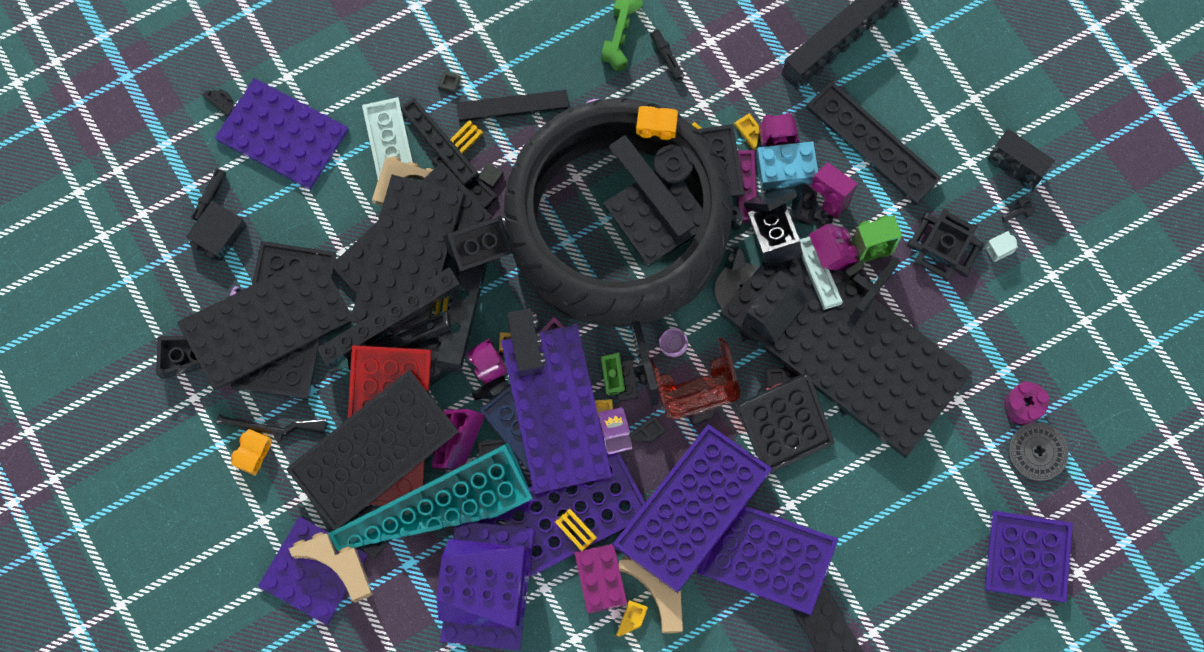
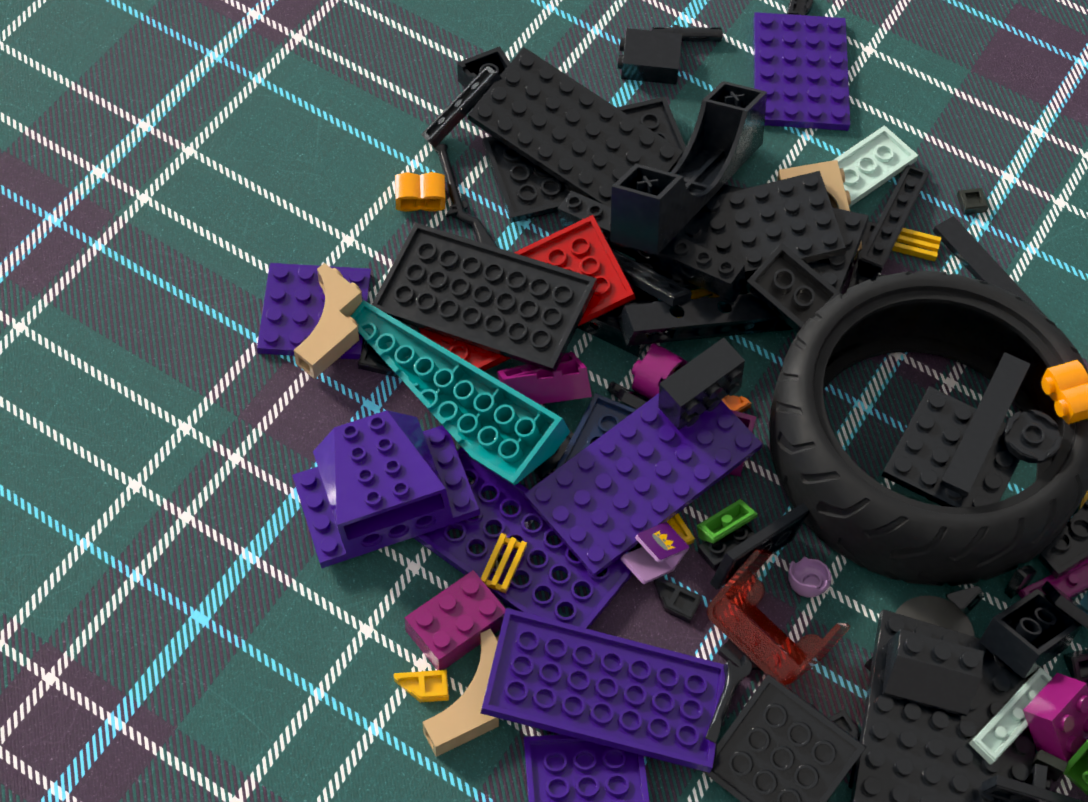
camera: 60 degrees right, 15 degrees down
none -> black tile [421,66,502,148]
none -> black arch [610,81,767,255]
none -> black piece [705,655,752,743]

